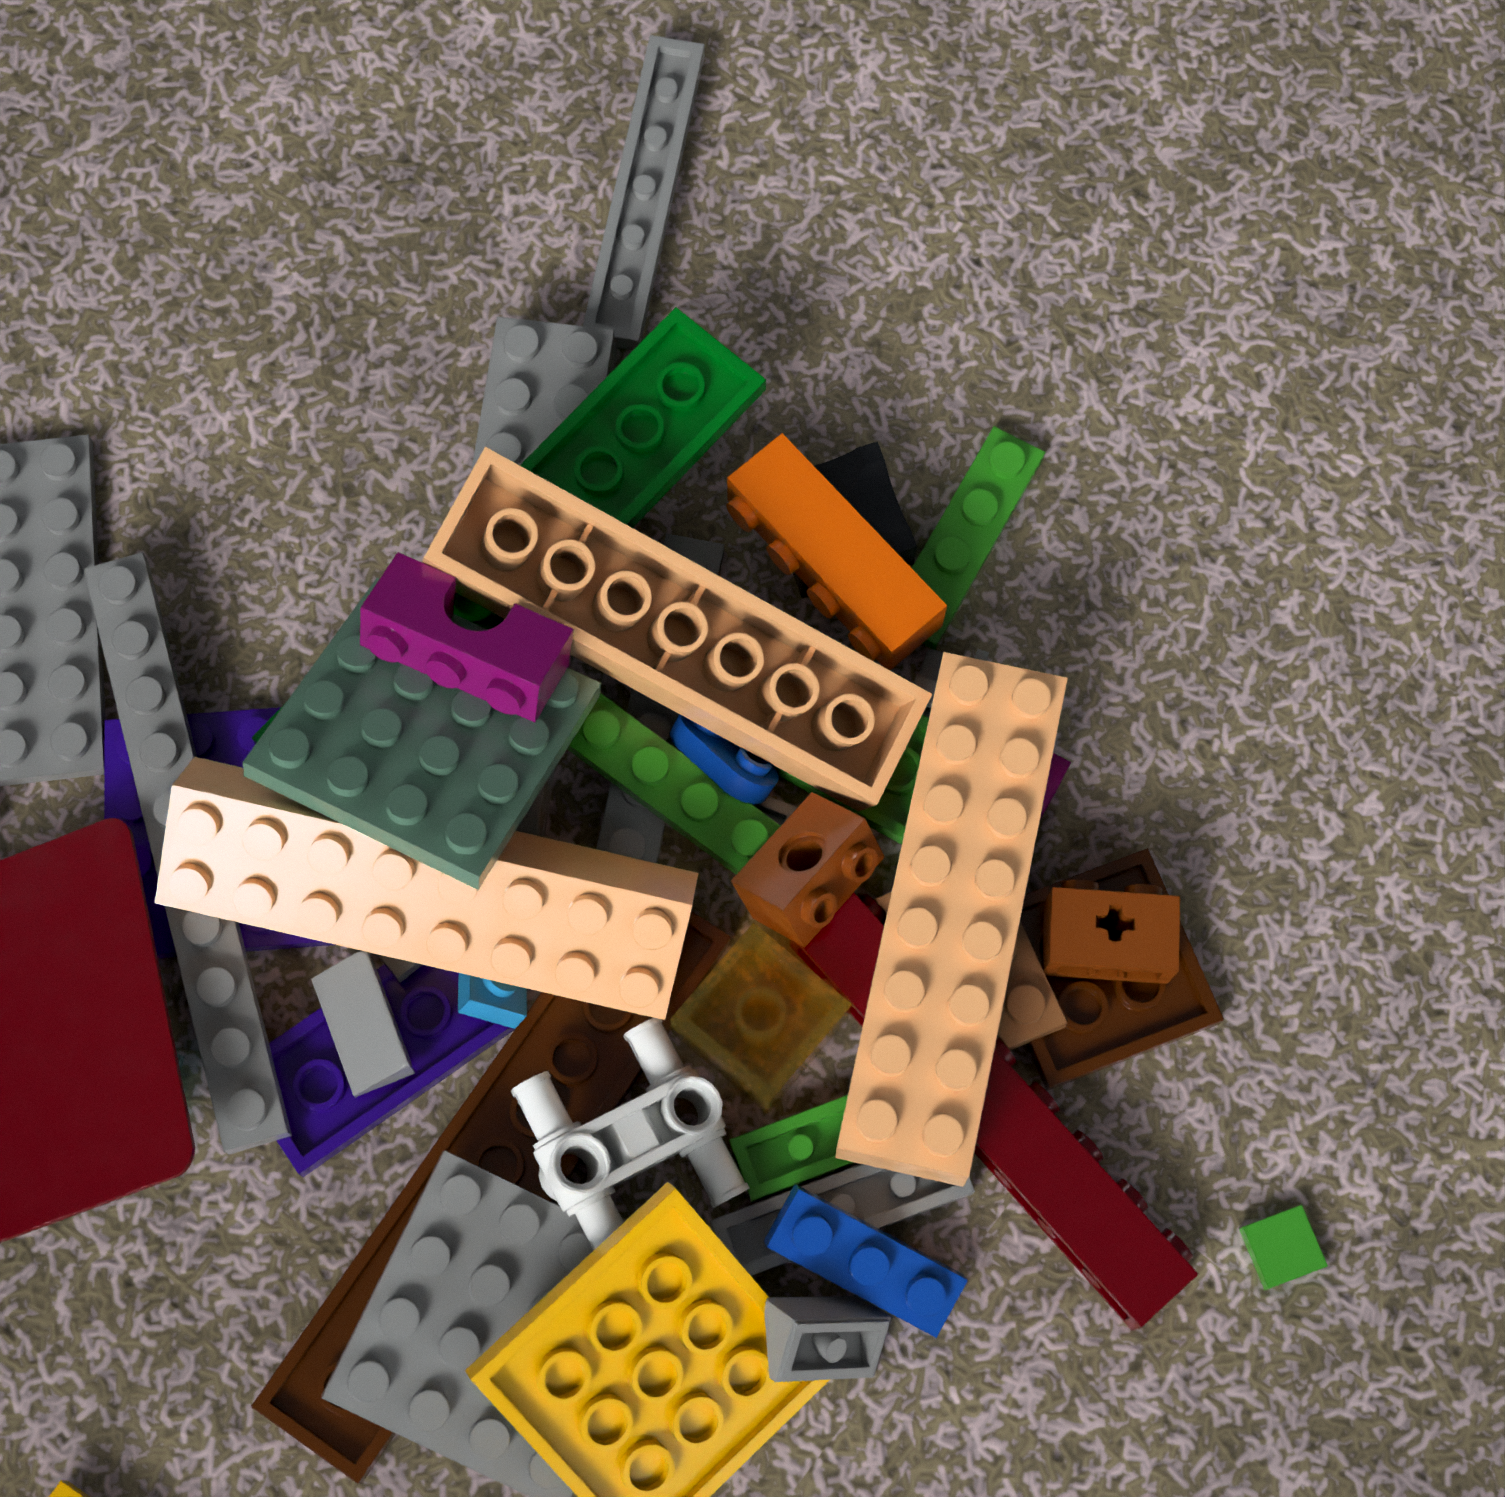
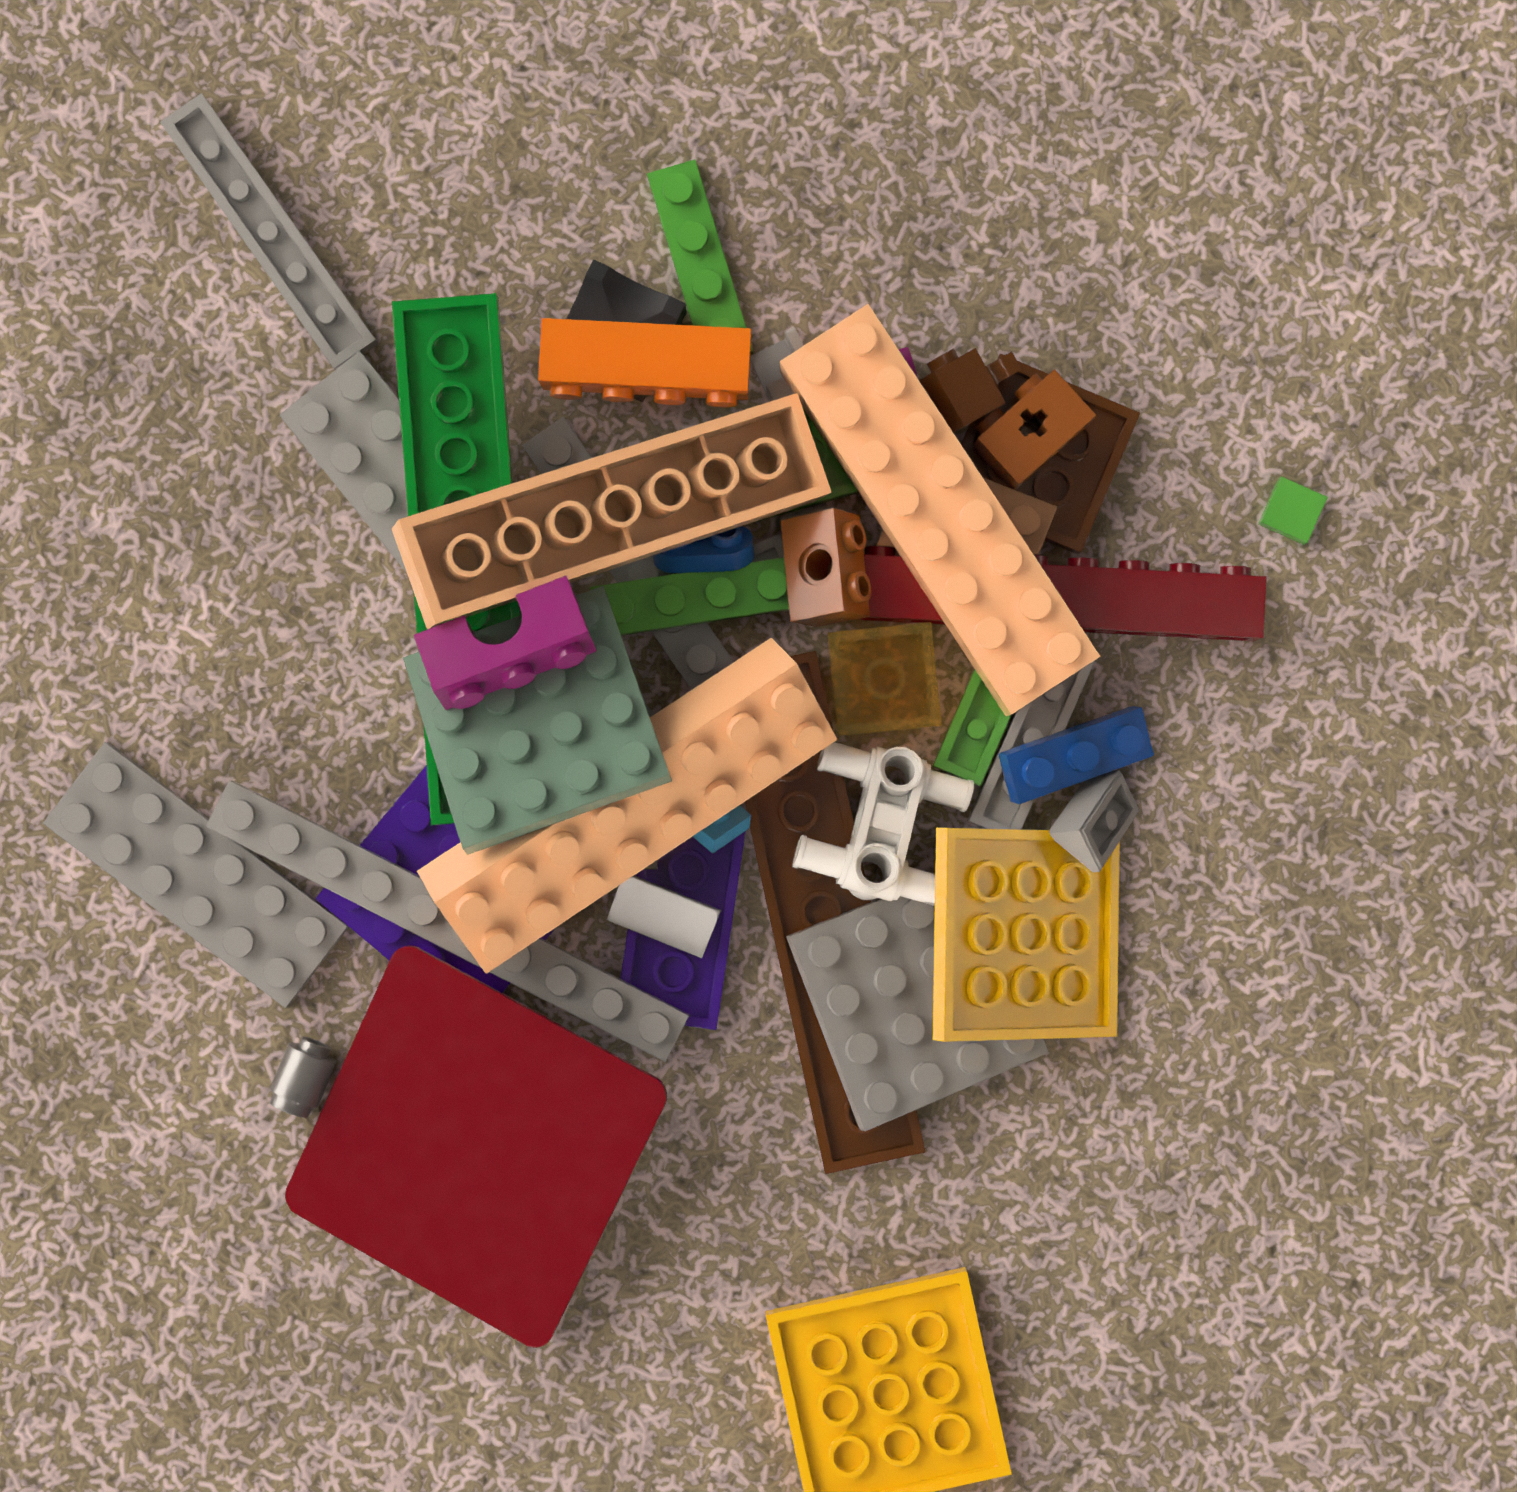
camera: 45 degrees left, 15 degrees up
none -> reddish brown brick [919,348,1022,432]

